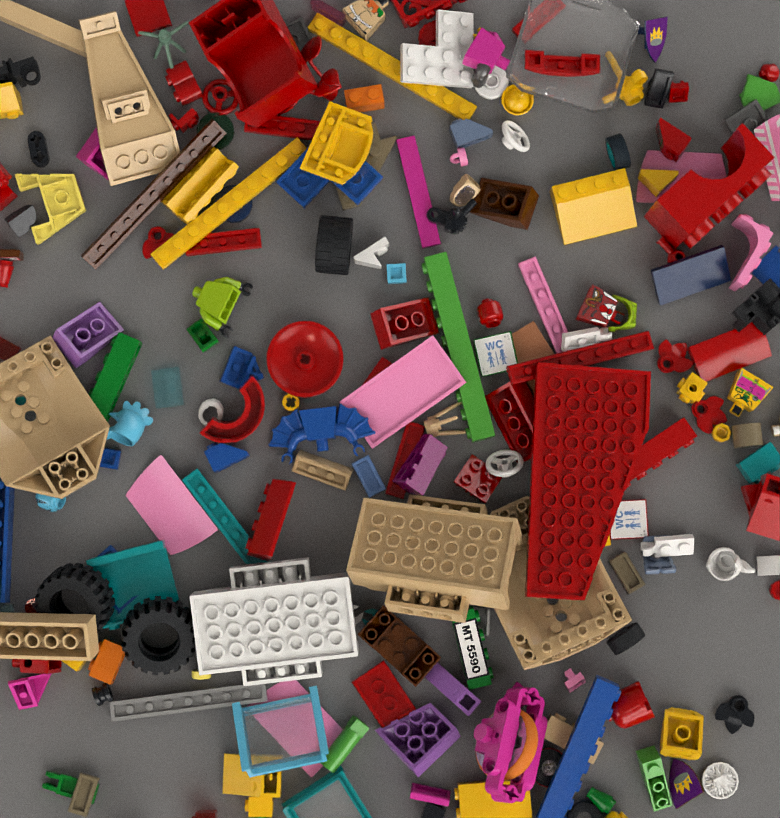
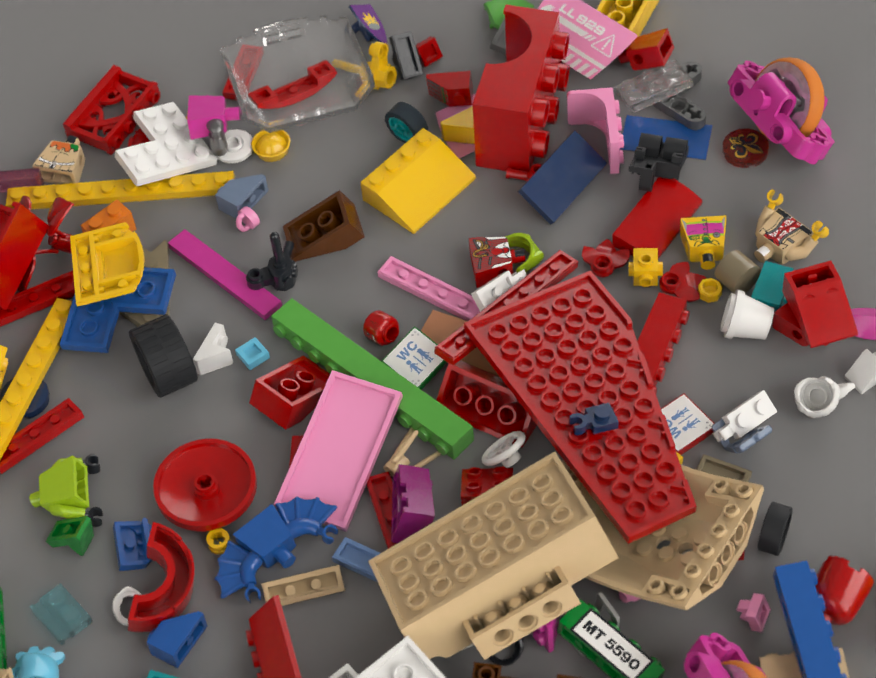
camera: 25 degrees left, 30 degrees down
tan rock [450,174,481,207] -> none
white piece [502,120,530,152] -> none
none -> dark blue plate [569,403,619,435]
none -> white piece [720,290,774,340]

